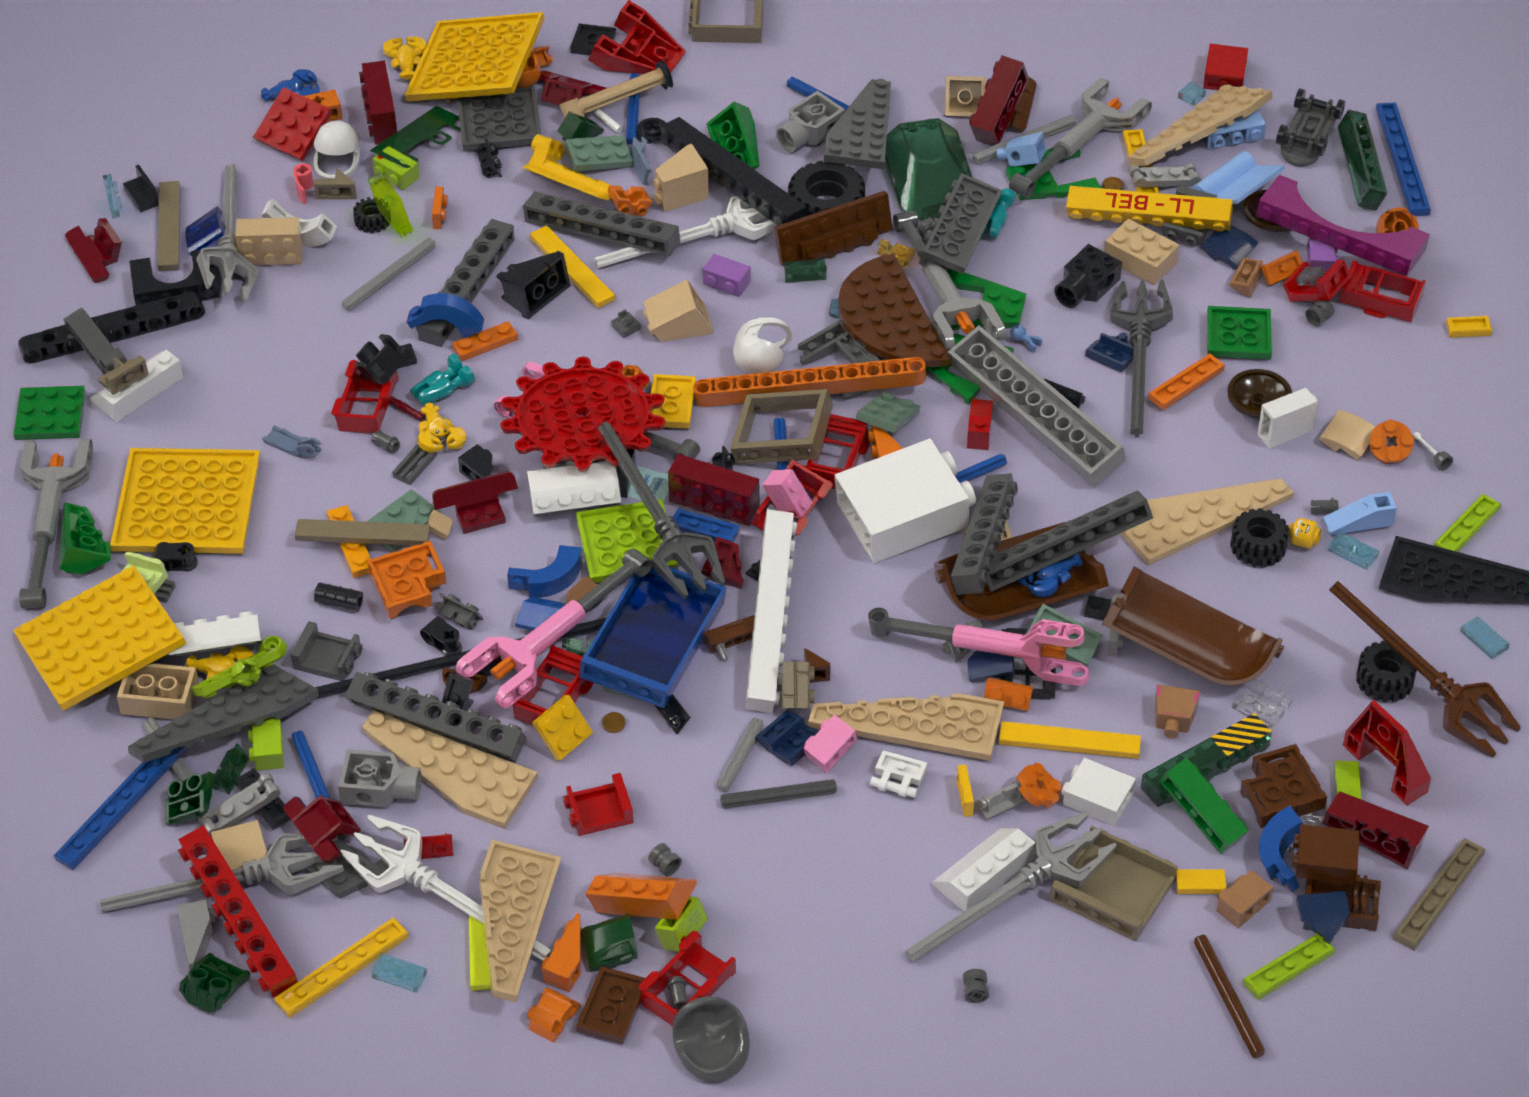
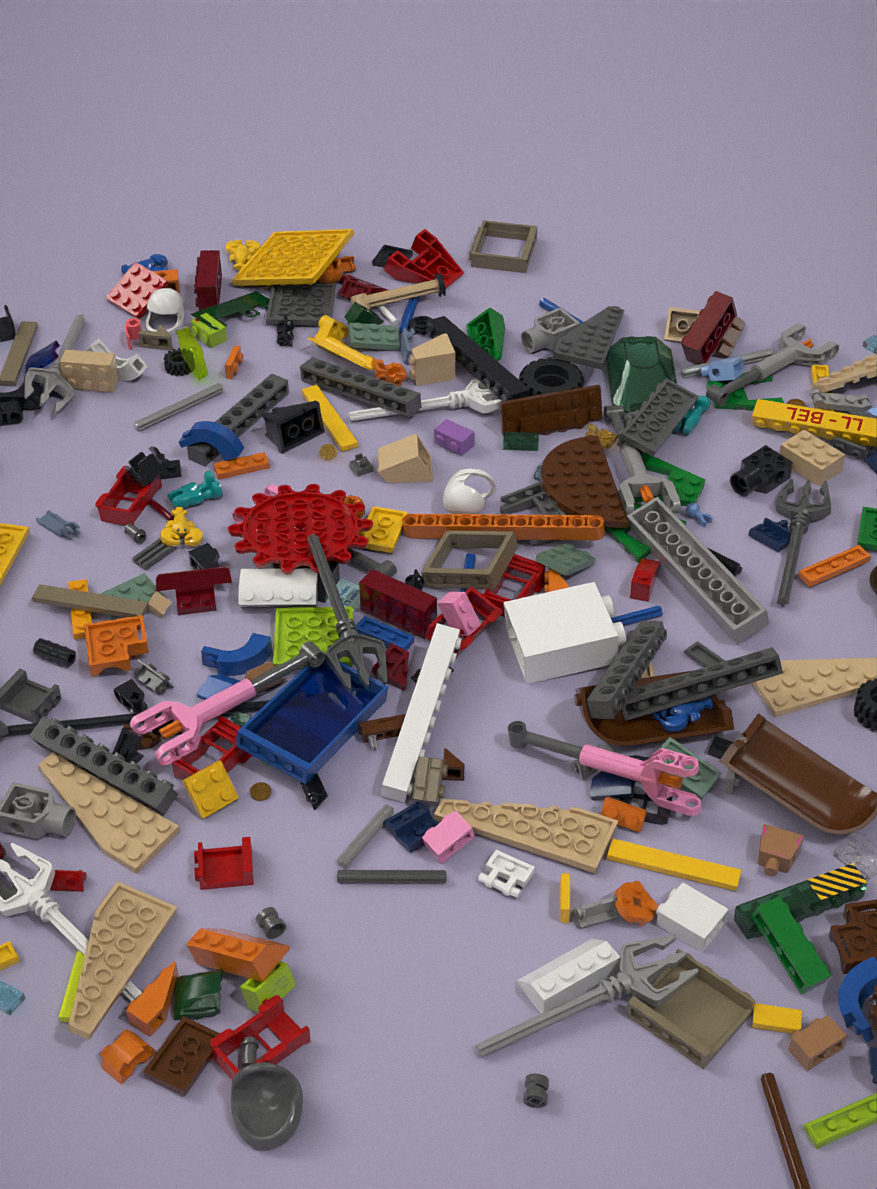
camera: 10 degrees right, 5 degrees down
none -> clear yellow plate [320,444,337,460]
none -> dark grey tile [684,641,725,667]

